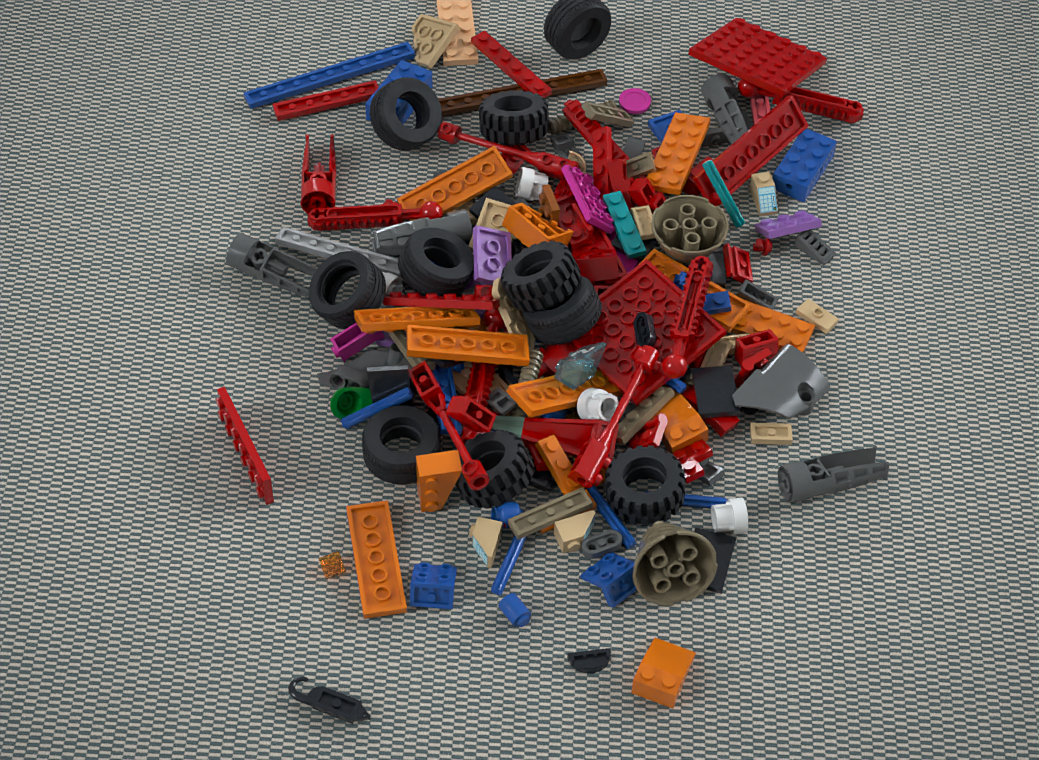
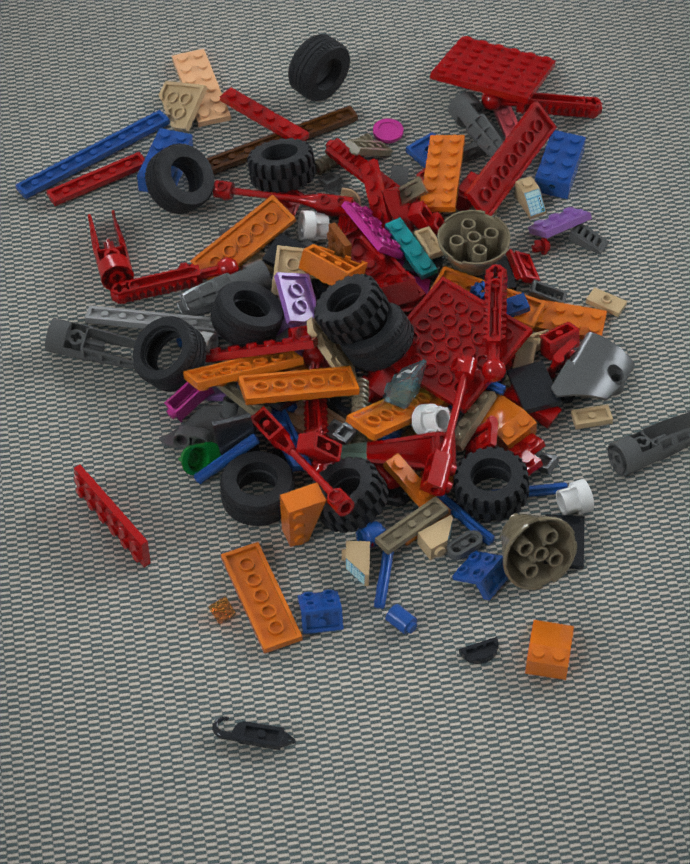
camera: 10 degrees left, 0 degrees up
black plate [634,312,657,347] -> none
teal axle [702,160,745,228] -> none

